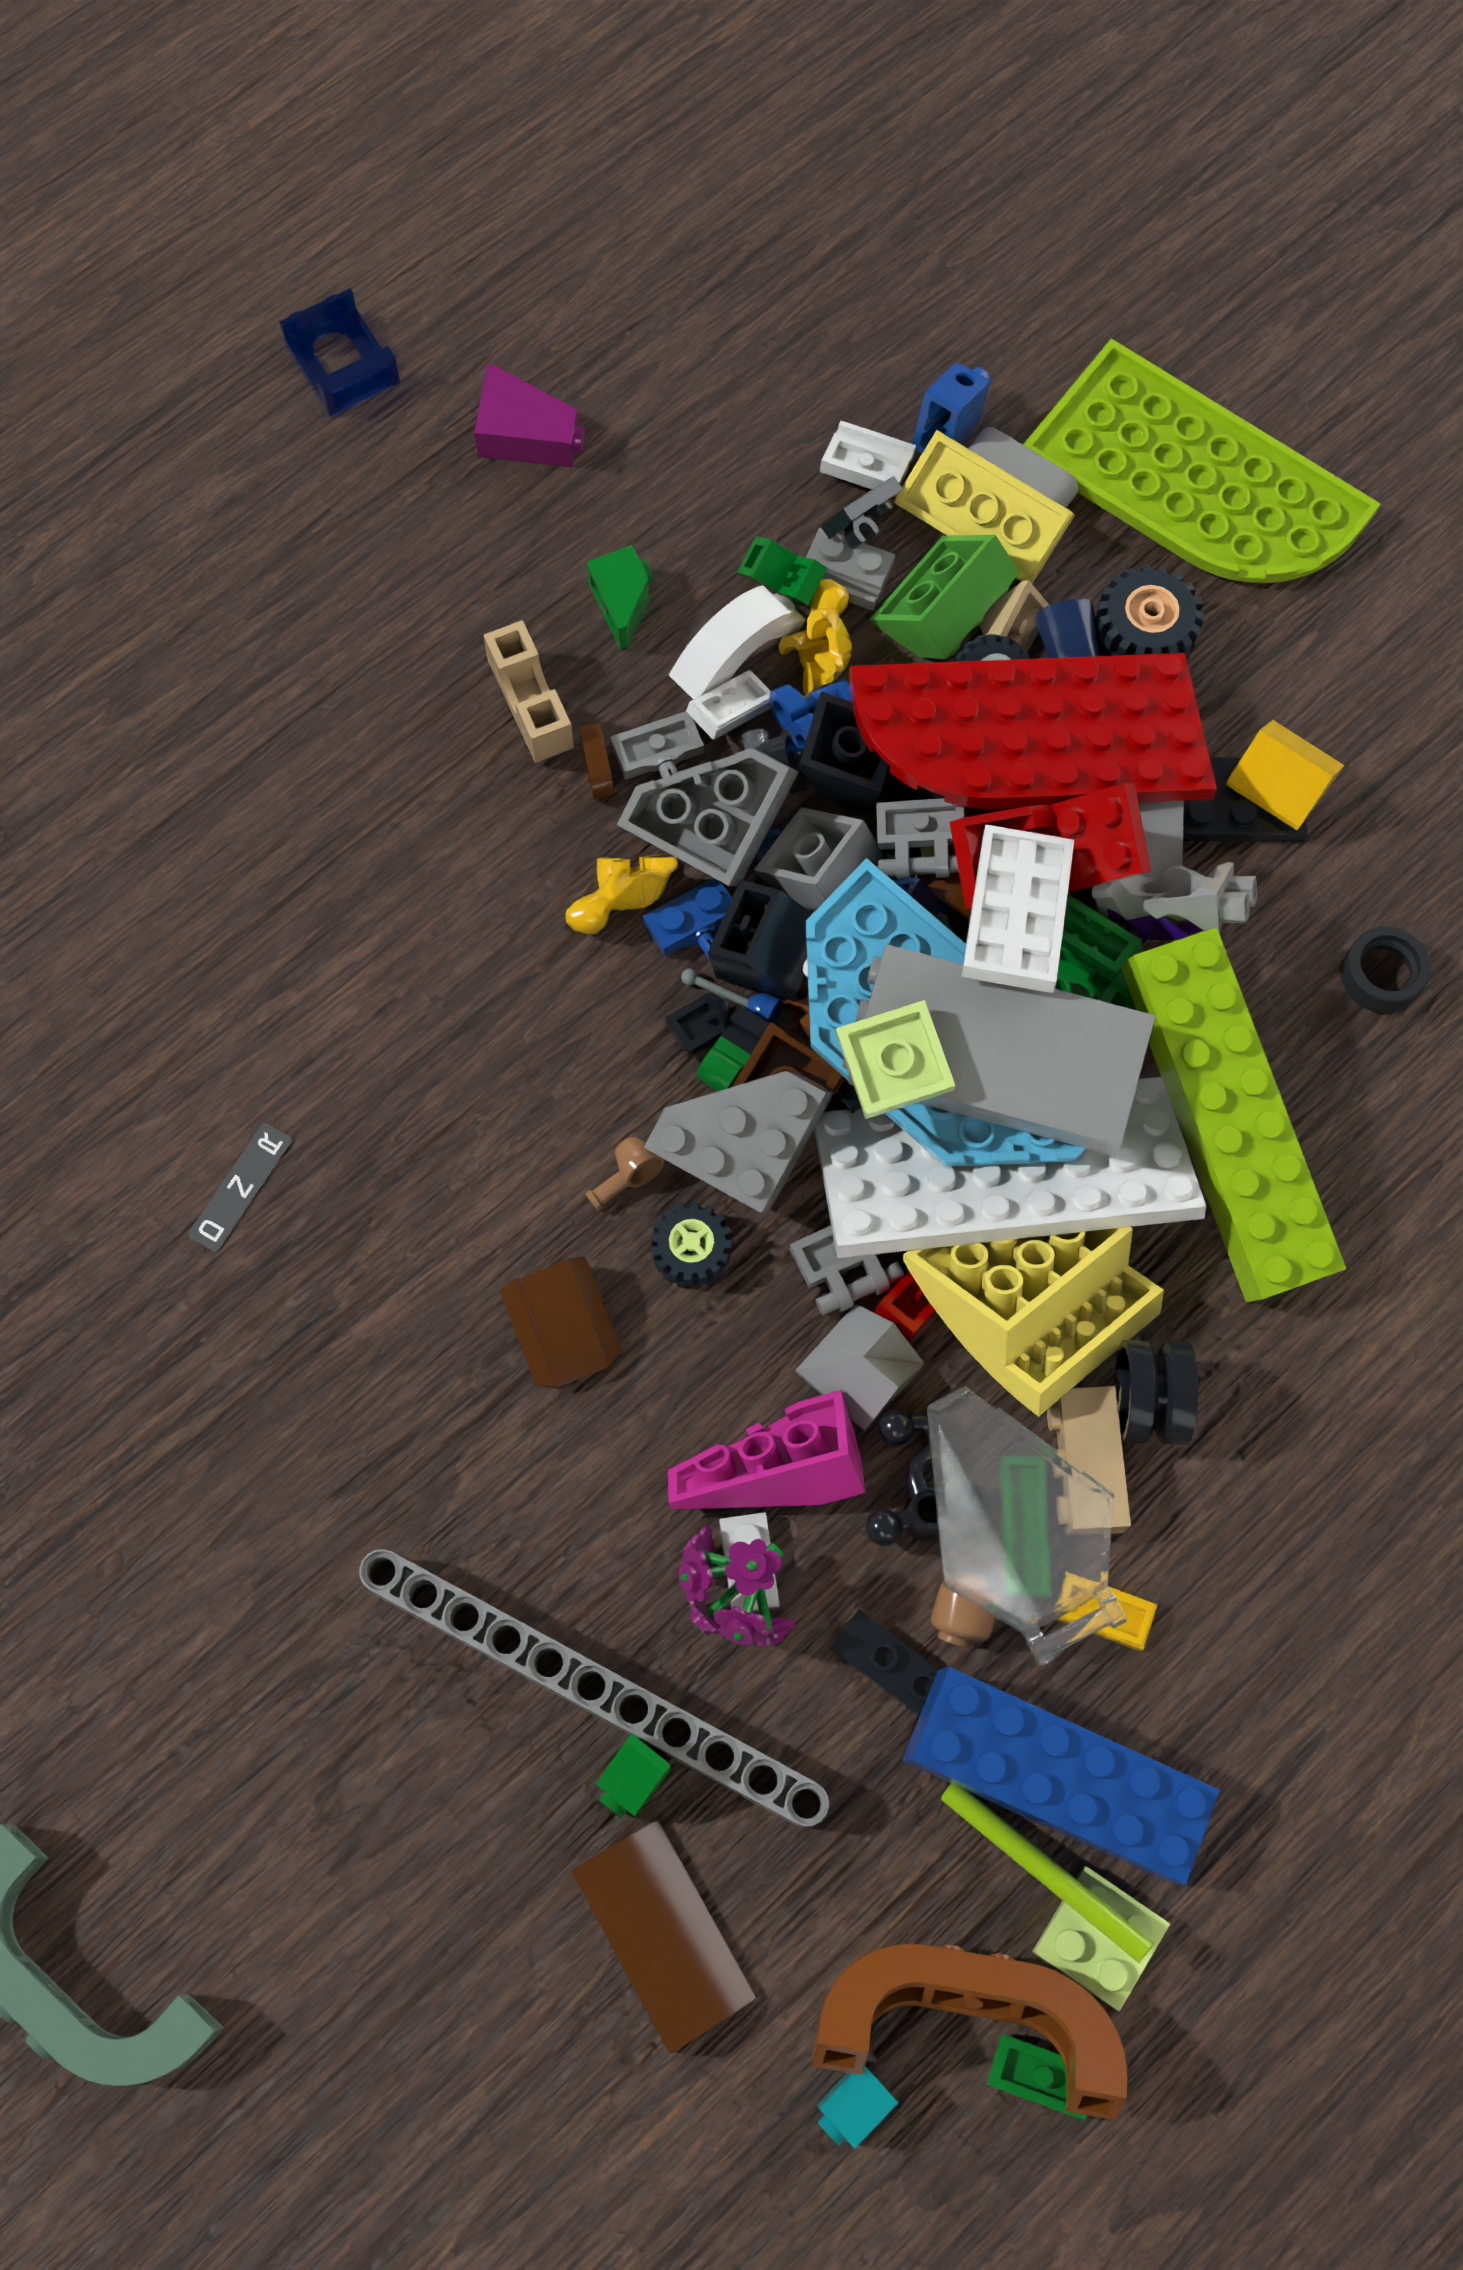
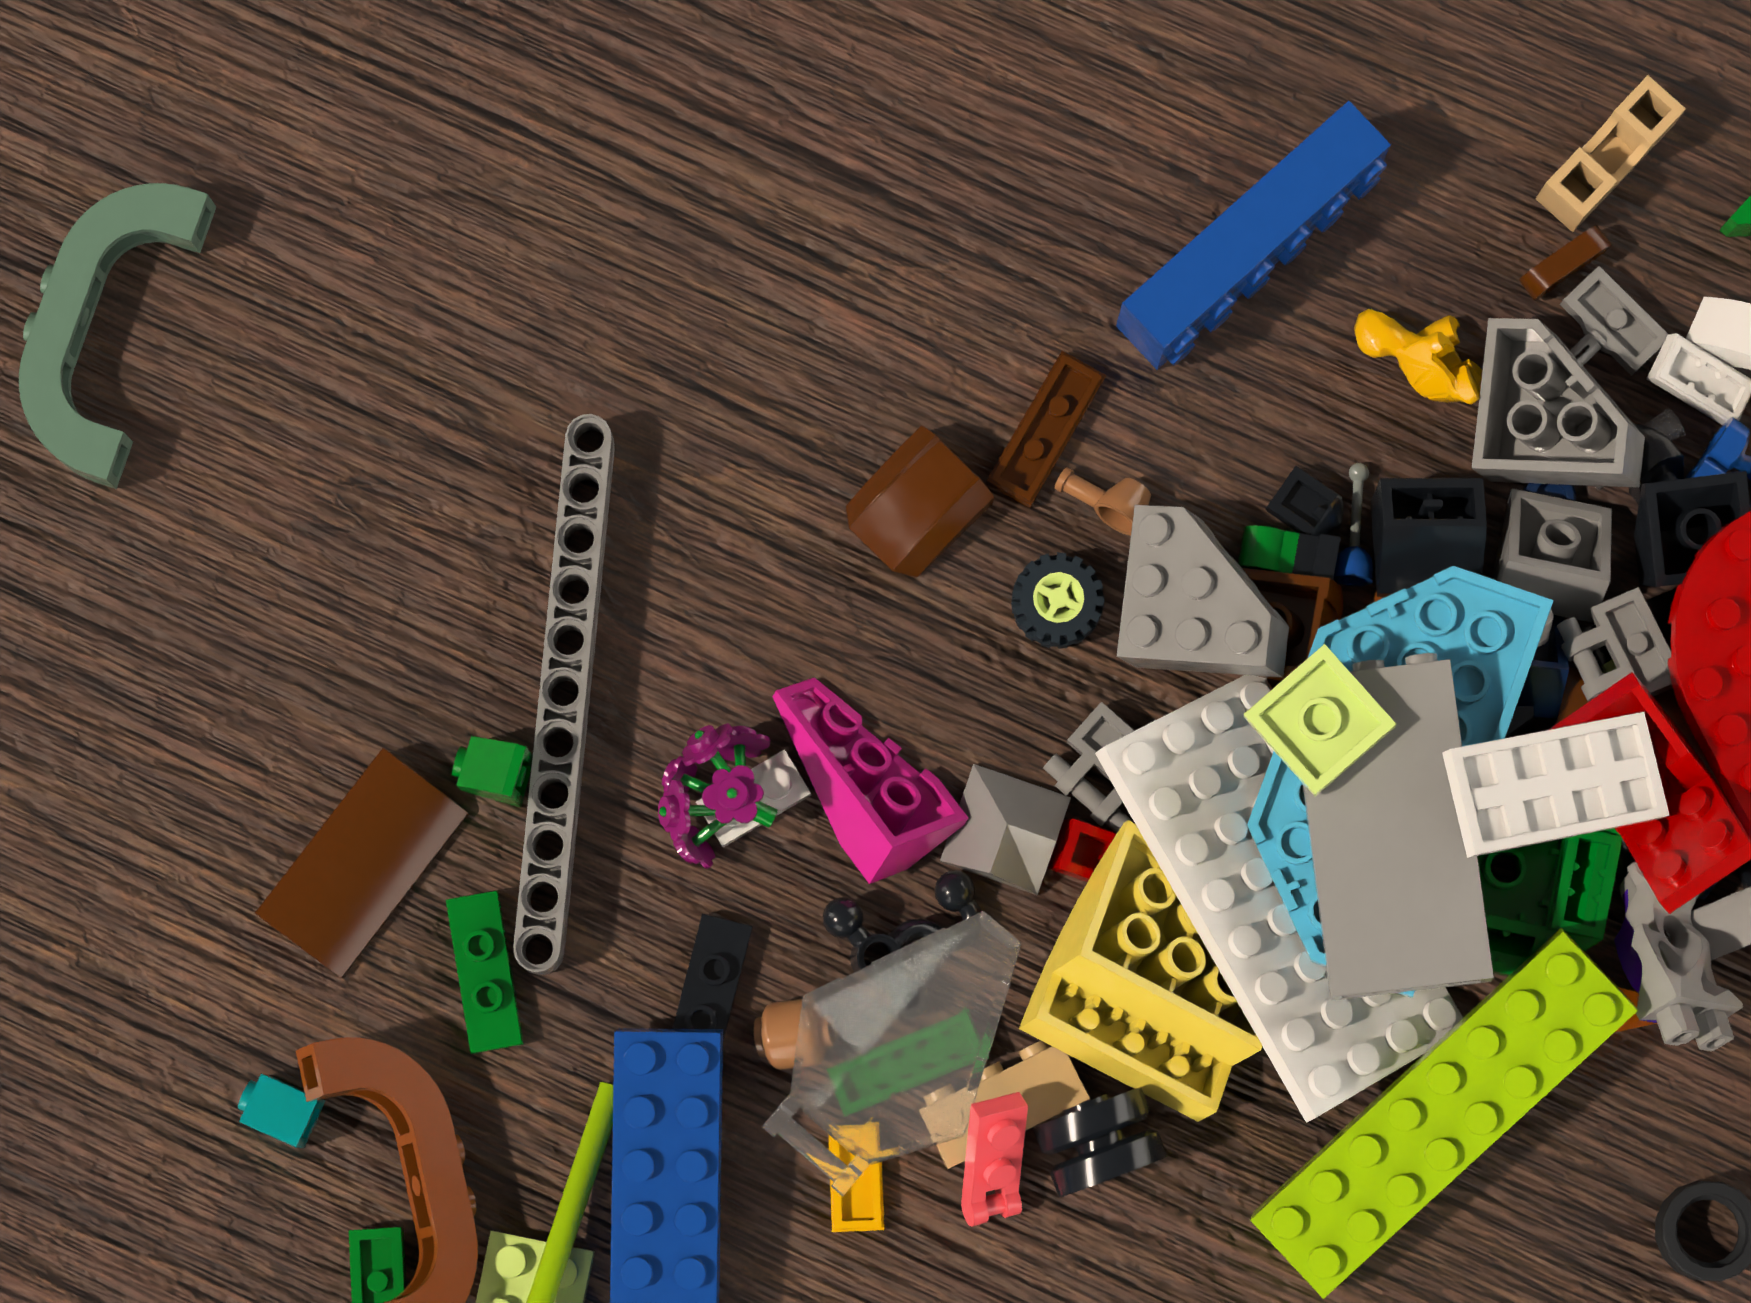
camera: 70 degrees right, 10 degrees up
dark grey sticker [188,1123,292,1251] -> none
blue plate [643,878,732,963] -> none
none -> green plate [446,891,524,1054]
none -> coral plate [961,1092,1028,1227]
none -> reddish brown tile [986,351,1106,508]
none -> blue brick [1116,101,1391,370]

